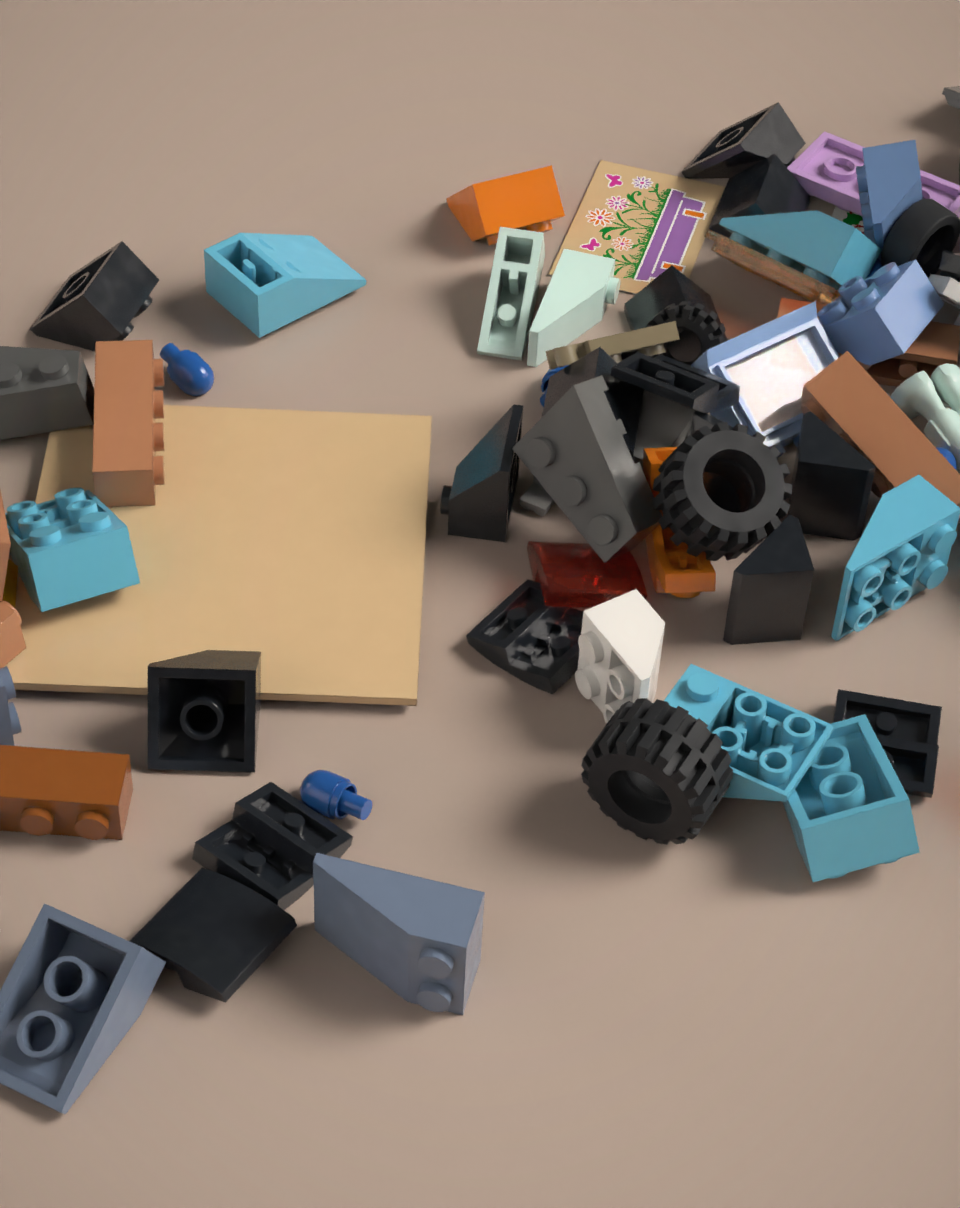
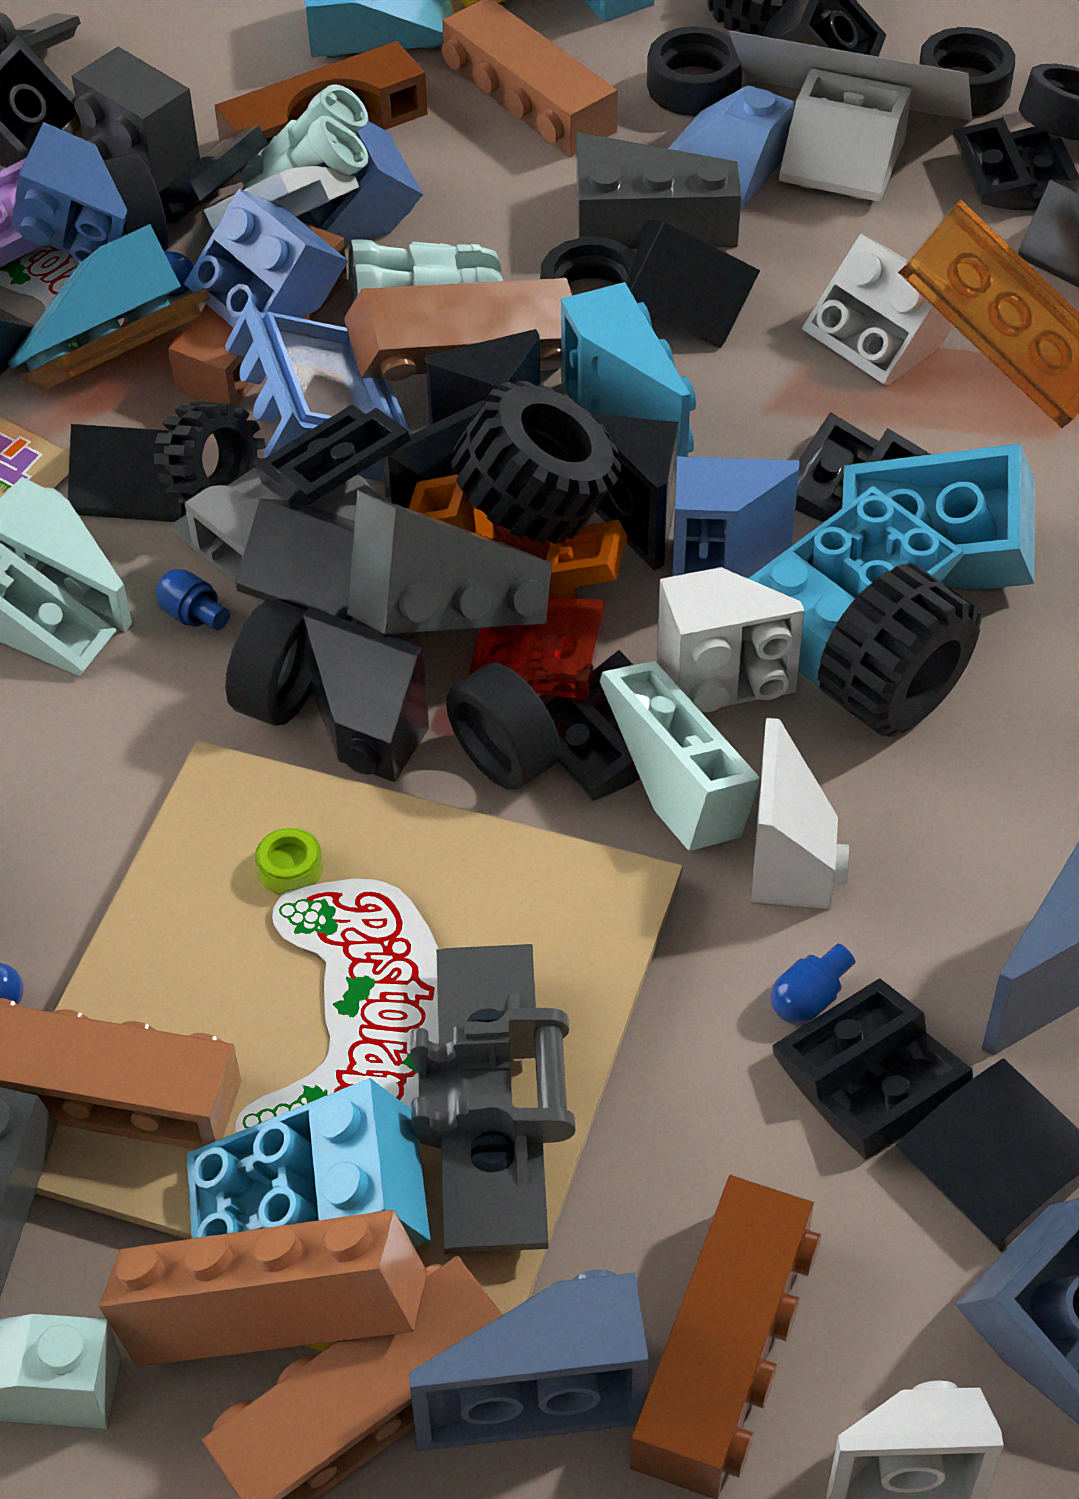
camera: 70 degrees left, 5 degrees up
black slope [148,650,261,773] -> none
dark tan plate [546,321,679,370] -> none
none -> black tyre [225,600,313,726]
none -> sticker [235,878,439,1132]
none -> lime tile [255,828,323,894]
none -> dark grey piece [410,944,576,1254]
none -> black tyre [446,663,560,790]
none -> light aqua slope [600,660,761,851]
none -> medium blue slope [672,456,799,579]
none -> white slope [751,718,849,909]

